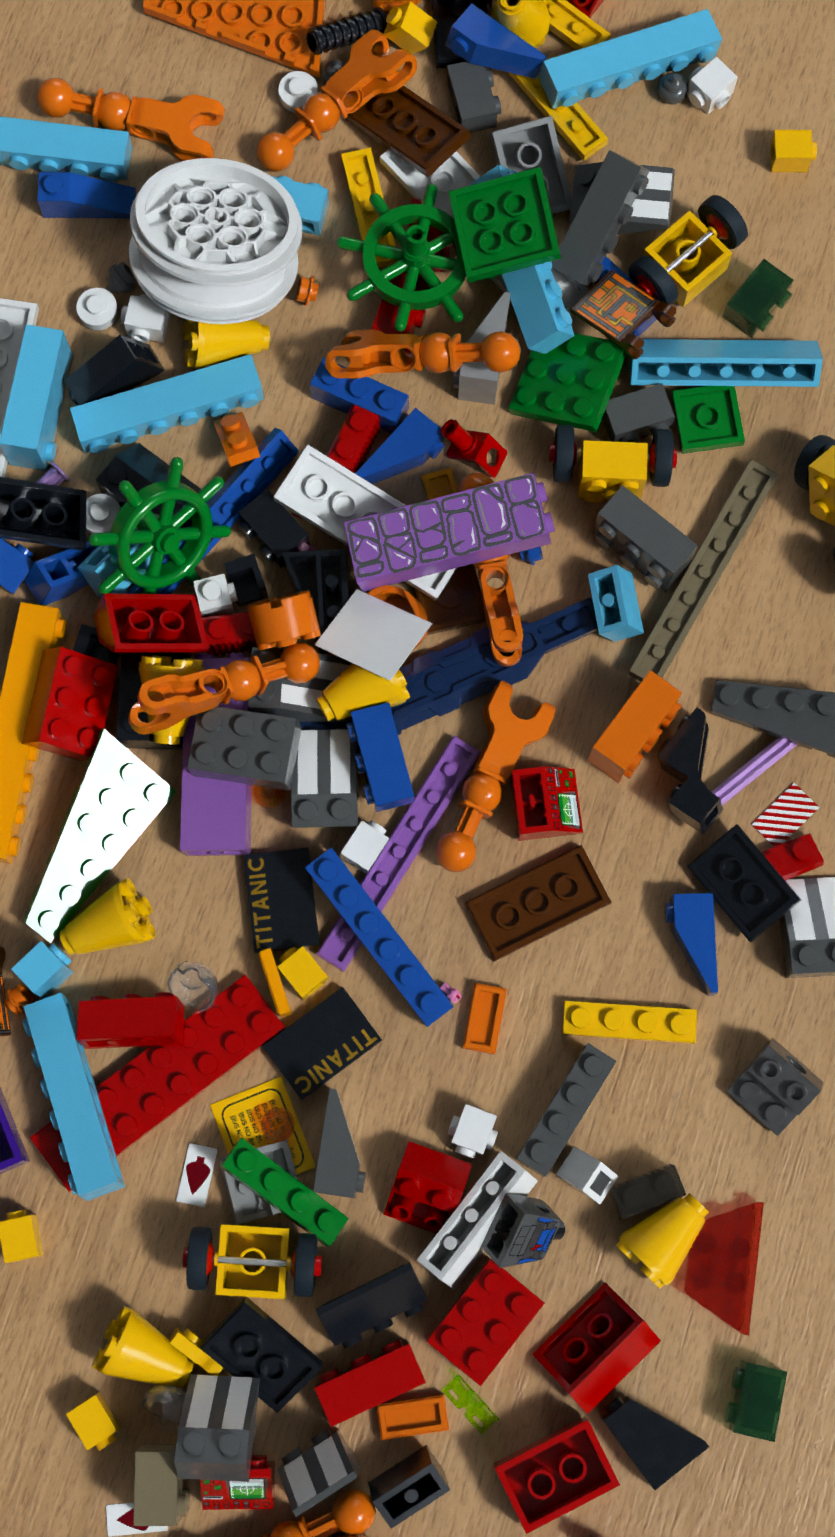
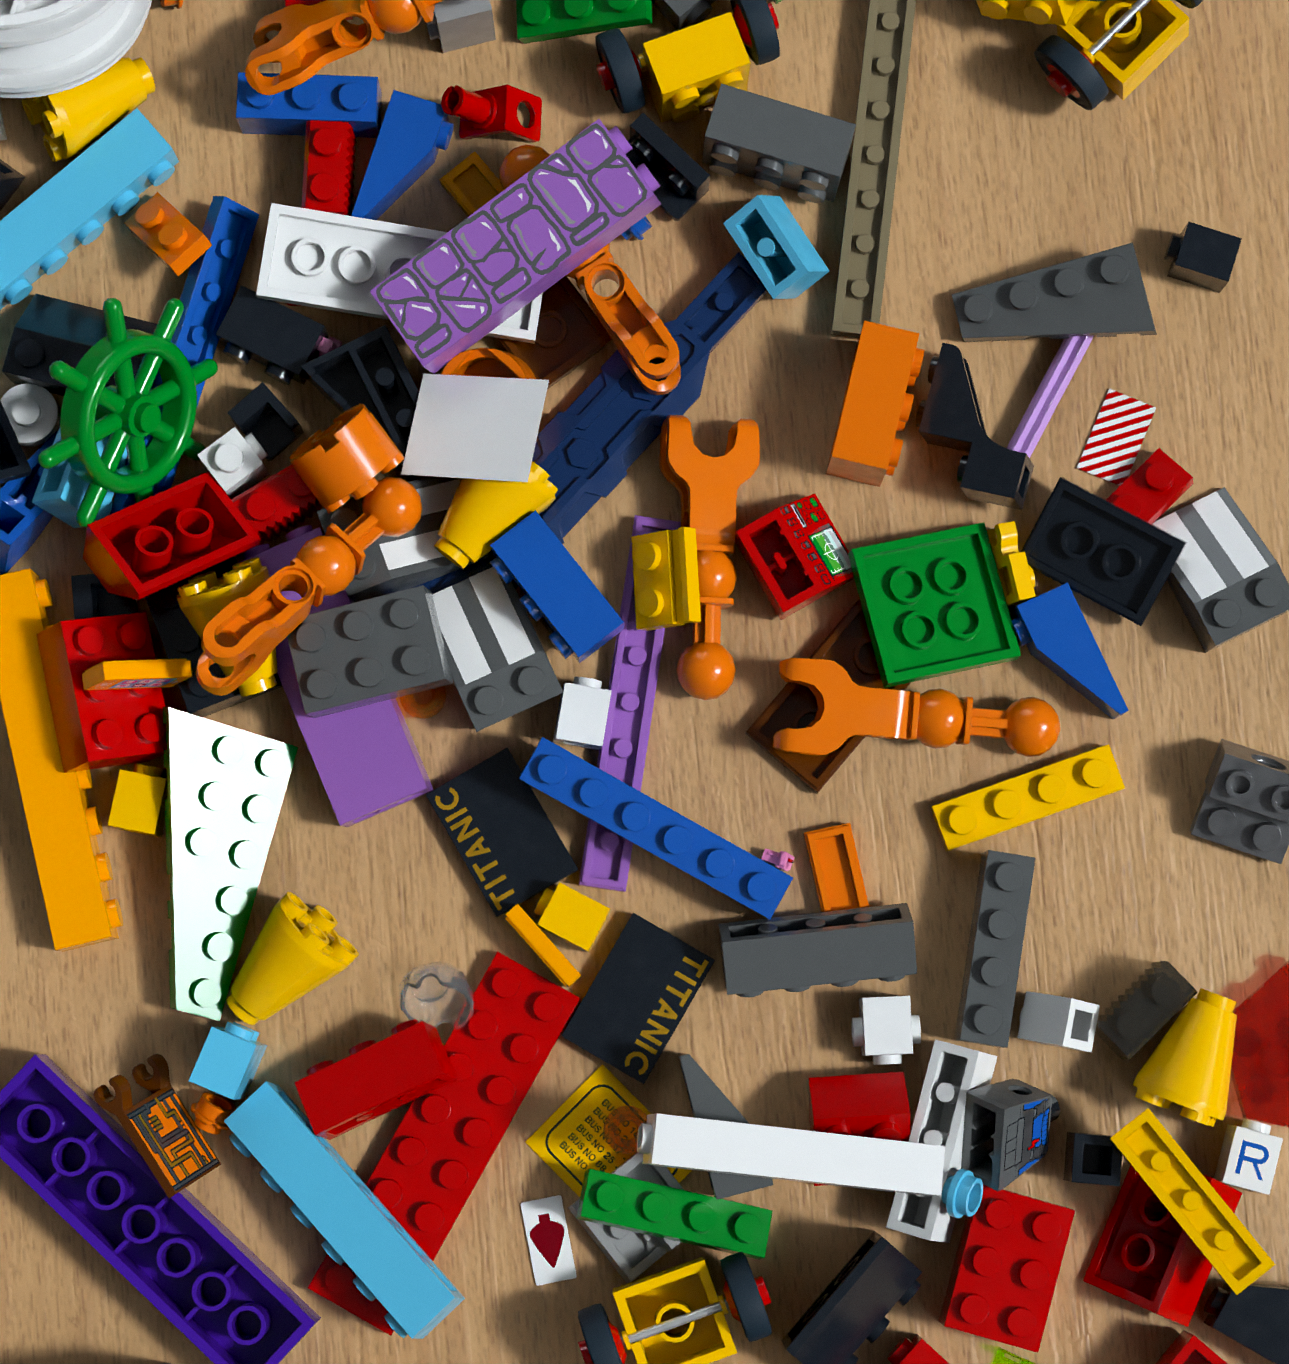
camera: 25 degrees left, 5 degrees up
none -> light orange tile [82,659,192,690]
none -> yellow brick [108,764,168,838]
none -> black bracket [626,113,710,221]
none -> yellow plate [631,527,701,631]
none -> white brick [637,1113,945,1196]
none -> dark grey brick [719,903,917,997]
none -> orange piece [773,658,1061,757]
none -> green plate [848,522,1021,688]
none -> medium azure plate [942,1169,983,1218]
none -> yellow plate [987,521,1036,608]
none -> black brick [1063,1132,1122,1186]
none -> yellow plate [1110,1108,1276,1295]
none -> white brick [1214,1118,1283,1195]

